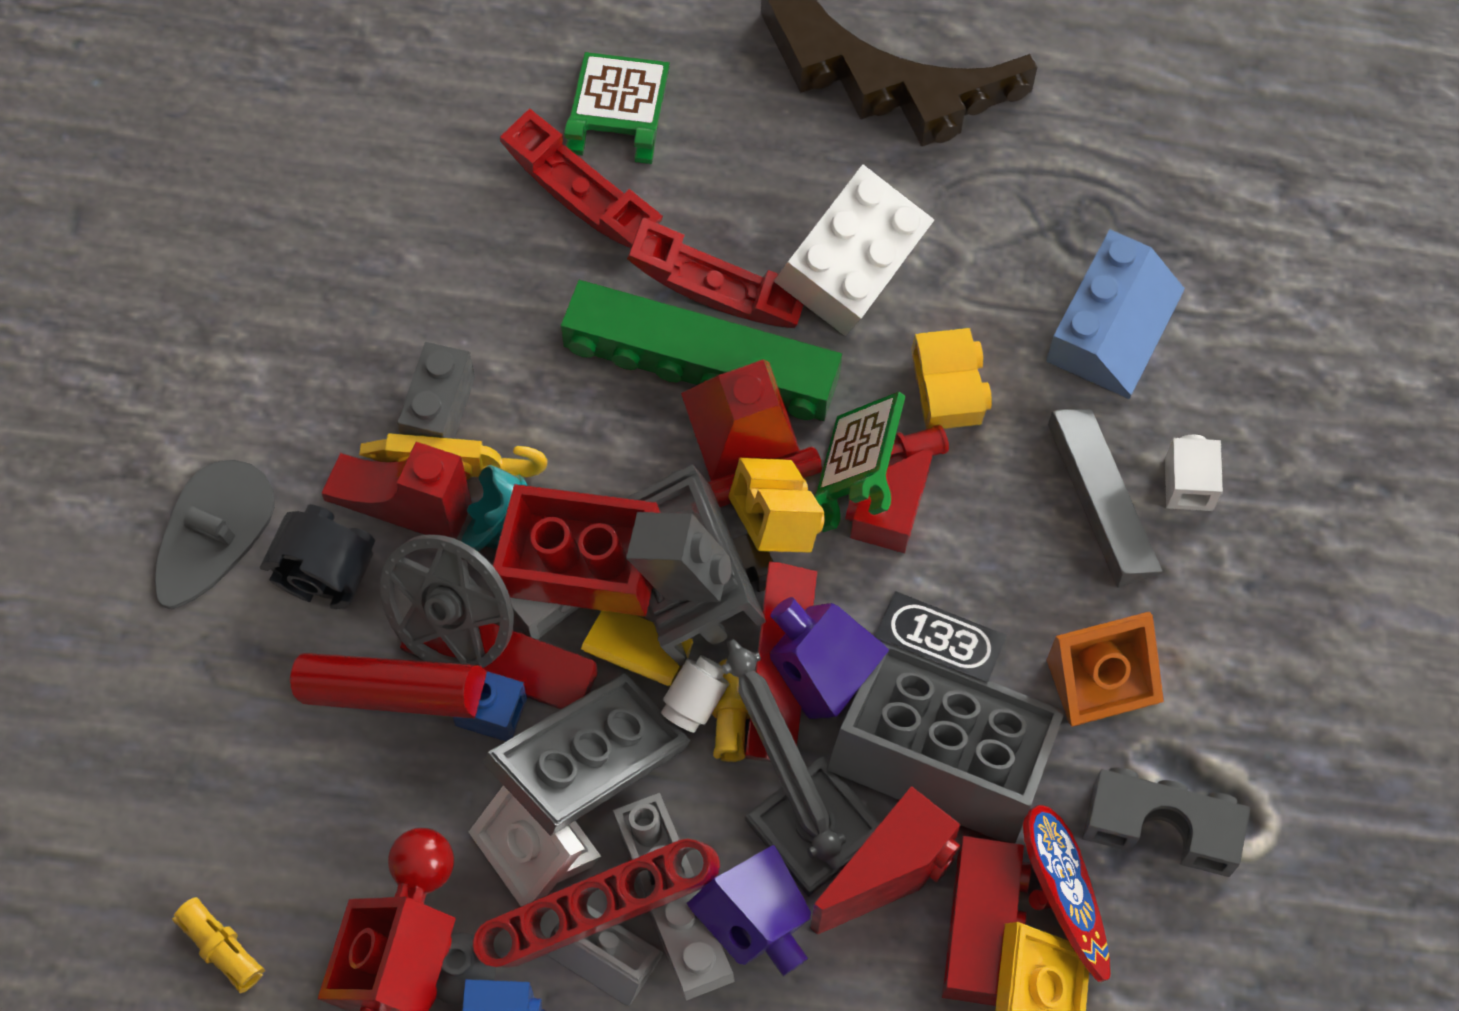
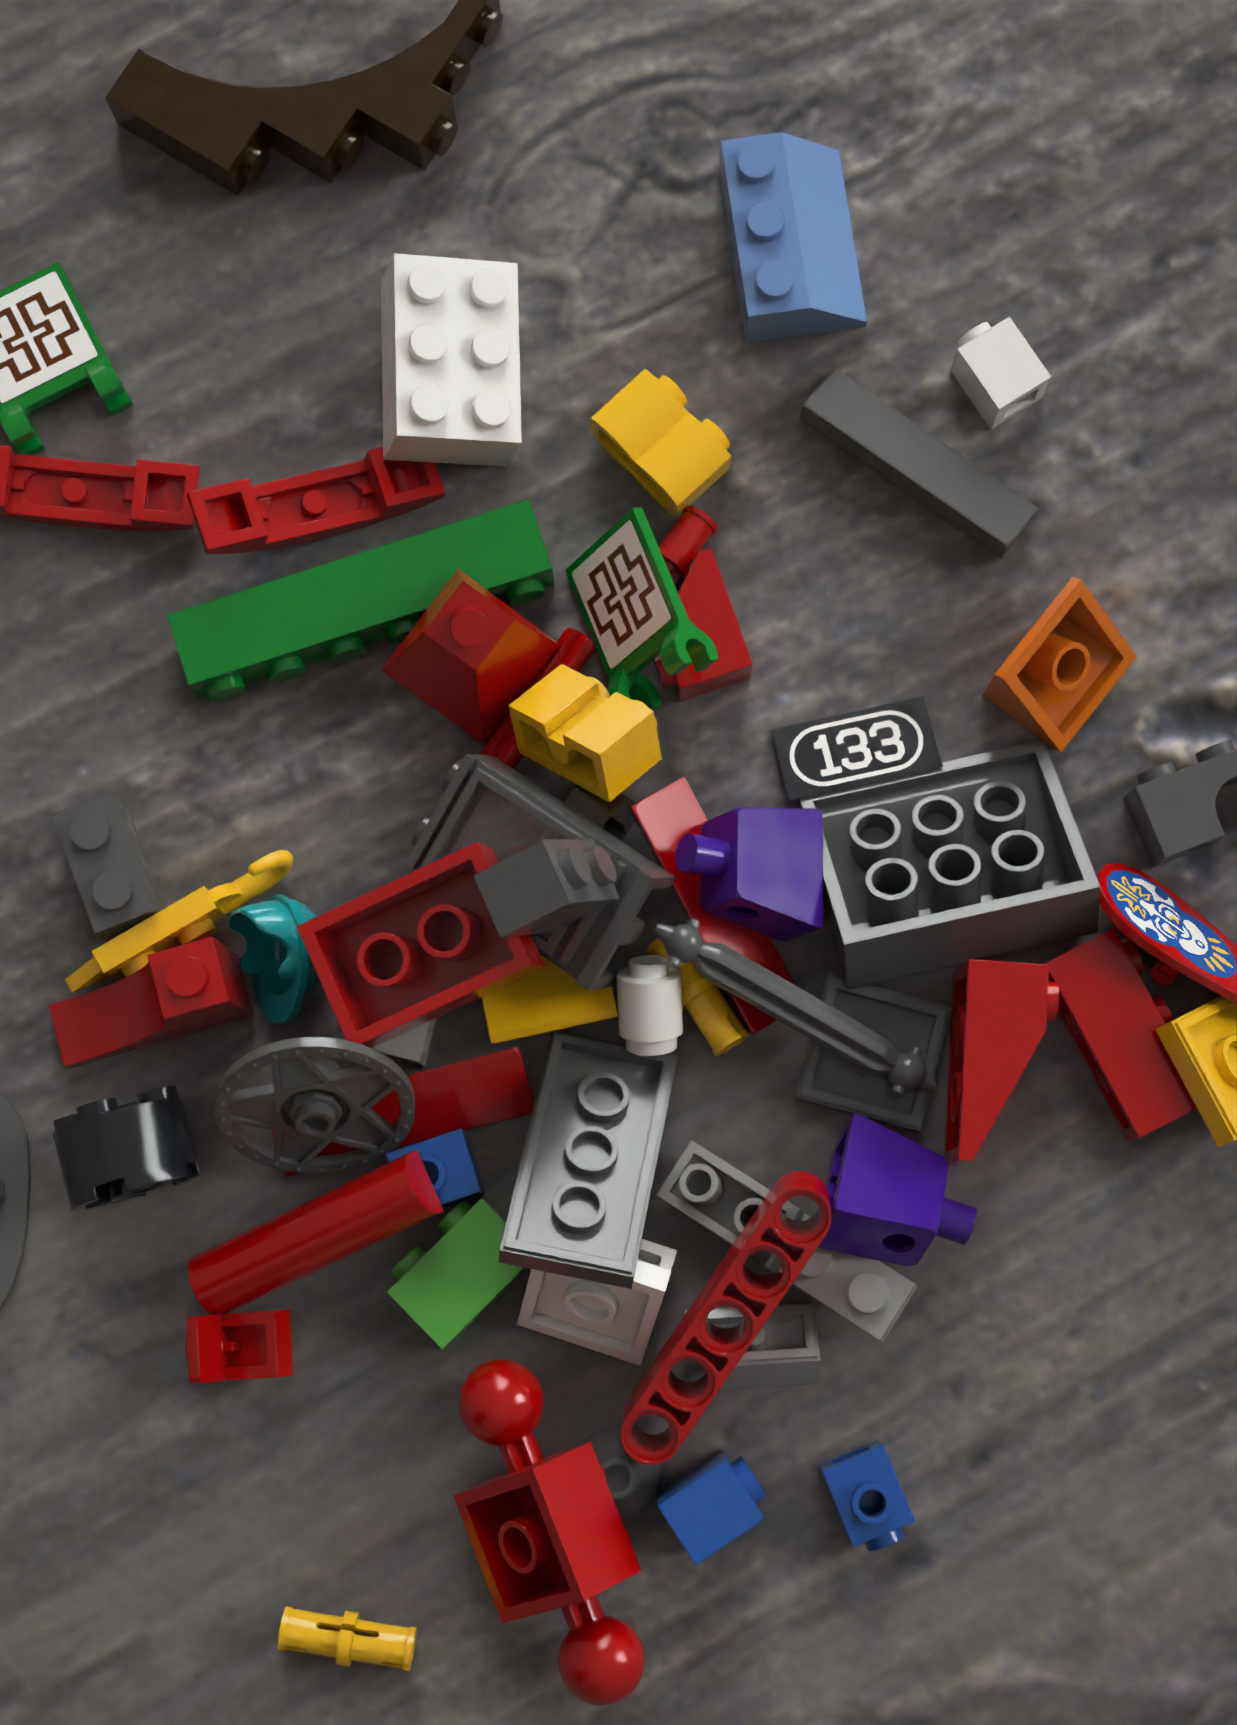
camera: 30 degrees left, 15 degrees up
none -> red bracket [185,1309,293,1384]
none -> bright green brick [387,1198,526,1349]

